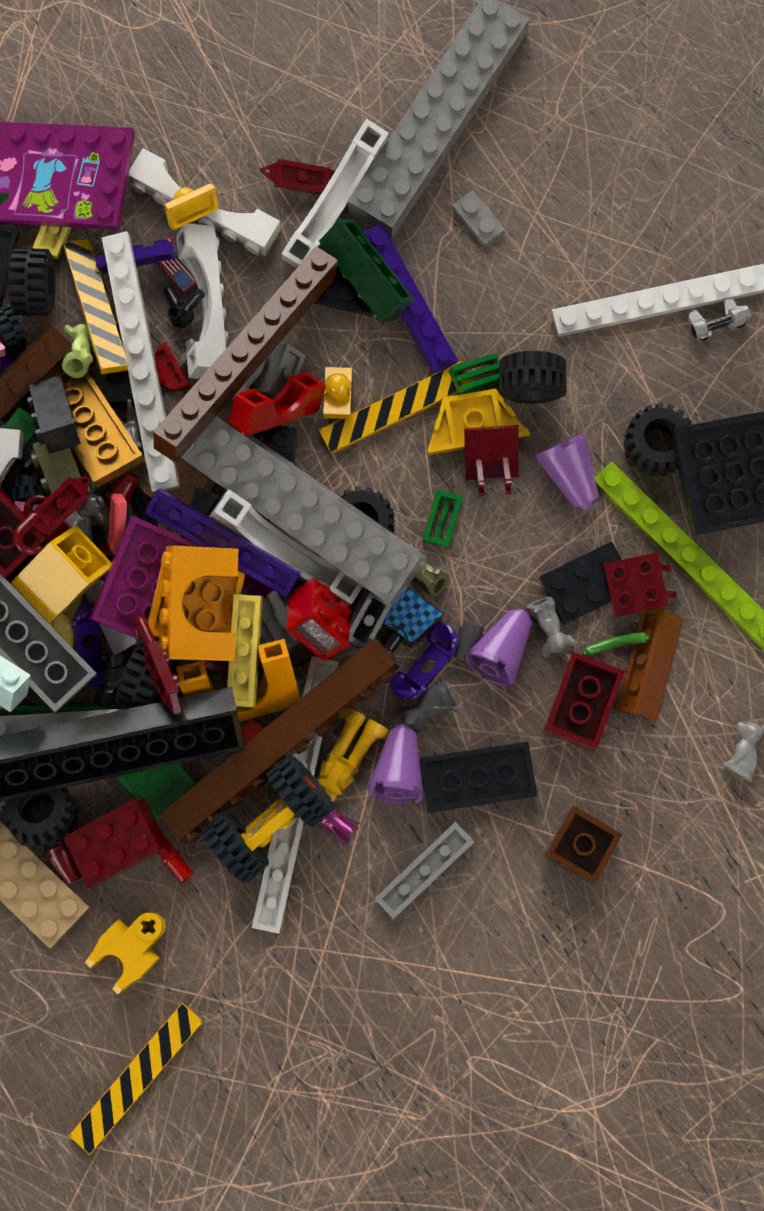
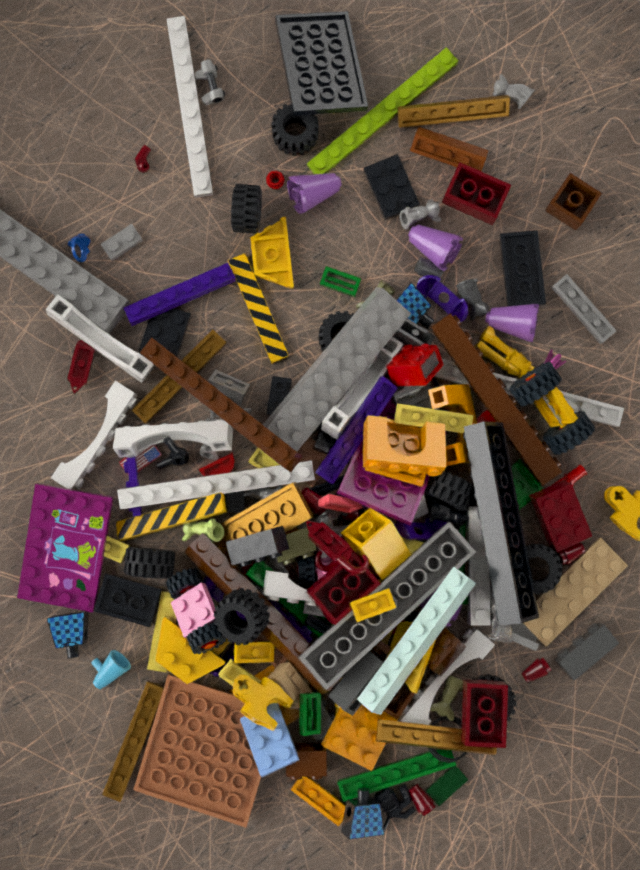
camera: 90 degrees left, 5 degrees up
dark red plate [133,615,181,715] -> none
yellow tile [164,183,219,230] -> none
red arch [228,372,326,436] -> none
dark green brick [319,218,415,323] -> none
yellow tile [323,367,352,419] -> none
green tile [448,353,499,394] -> none
dark red plate [464,425,519,496] -> none
bright green piece [582,632,649,657] -> none
dark red plate [604,552,677,617] -> none
none -> blue piece [68,233,91,262]
none -> pearl gold plate [132,329,227,424]
none -> dark red arm [135,145,151,173]
none -> red plate [266,171,285,190]
none -> pearl gold plate [398,95,510,128]

